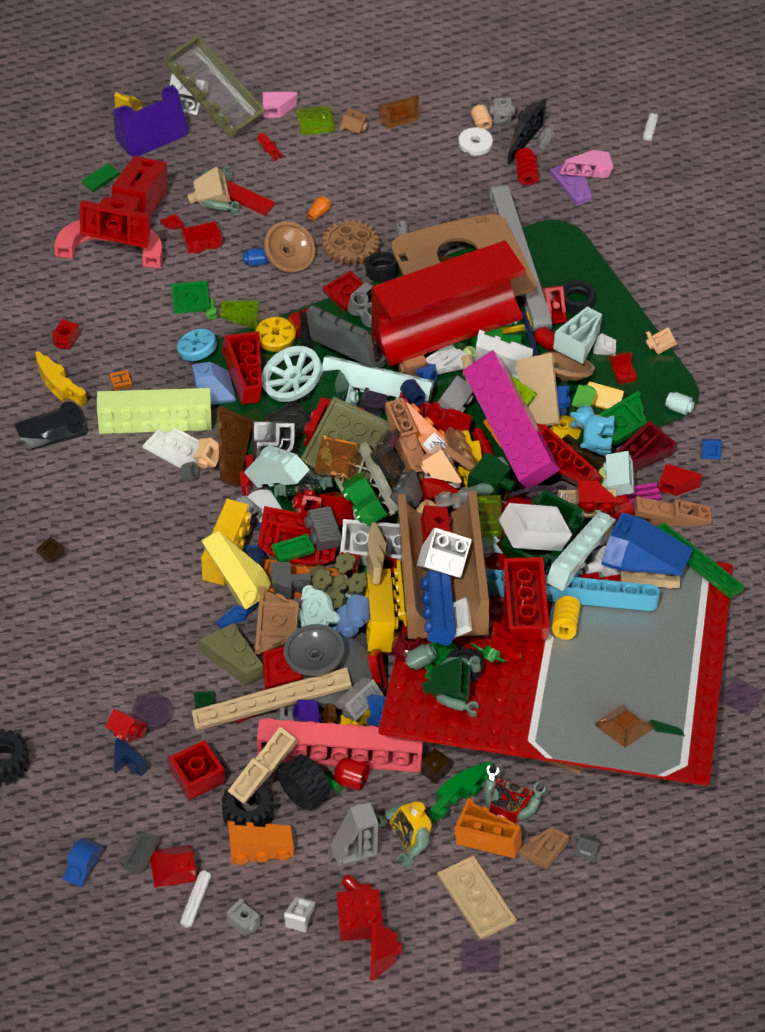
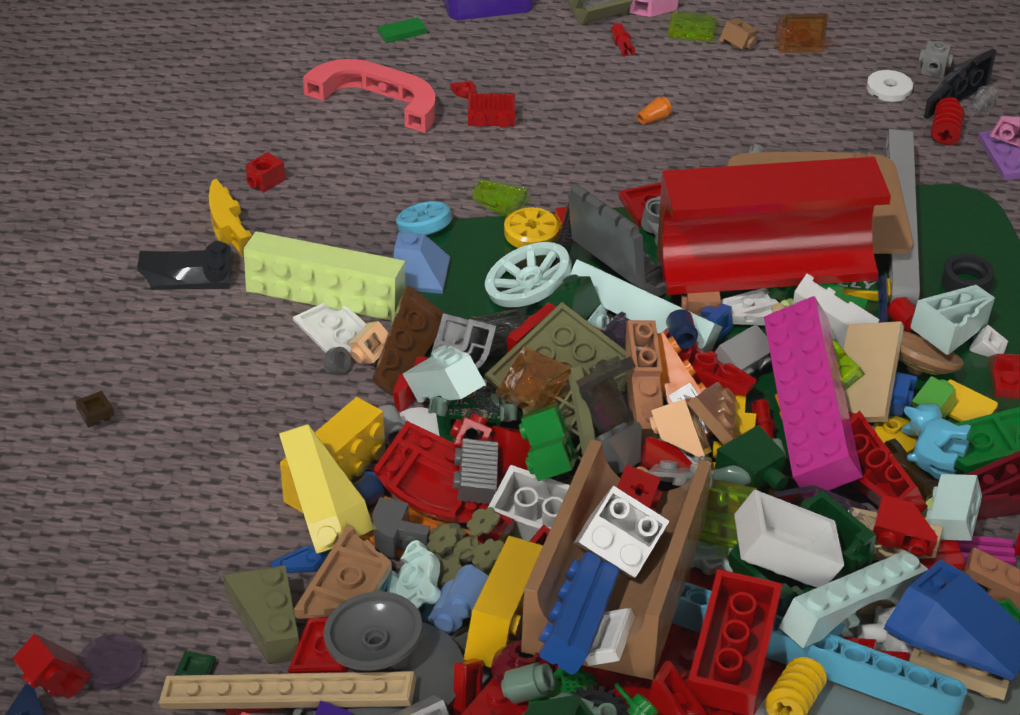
camera: 20 degrees right, 10 degrees down
red brick [80,156,167,248] -> none
orange tile [109,370,132,391] -> none
green tile [171,281,210,314] -> none
tan torso [187,166,240,214] -> none
bright green hand [206,299,217,320] -> none
red wedge [222,331,262,404] -> none
red tile [226,180,275,216] -> none
blue brick [243,247,270,267] -> none
medium nougat dish [264,221,315,273] -> none
green tile [271,534,315,562] -> none
medium nougat gear [322,219,380,267] -> none
tan slope [366,522,386,584] -> none
light nougat brick [471,105,492,129] -> none
red slope [542,285,567,324] -> none

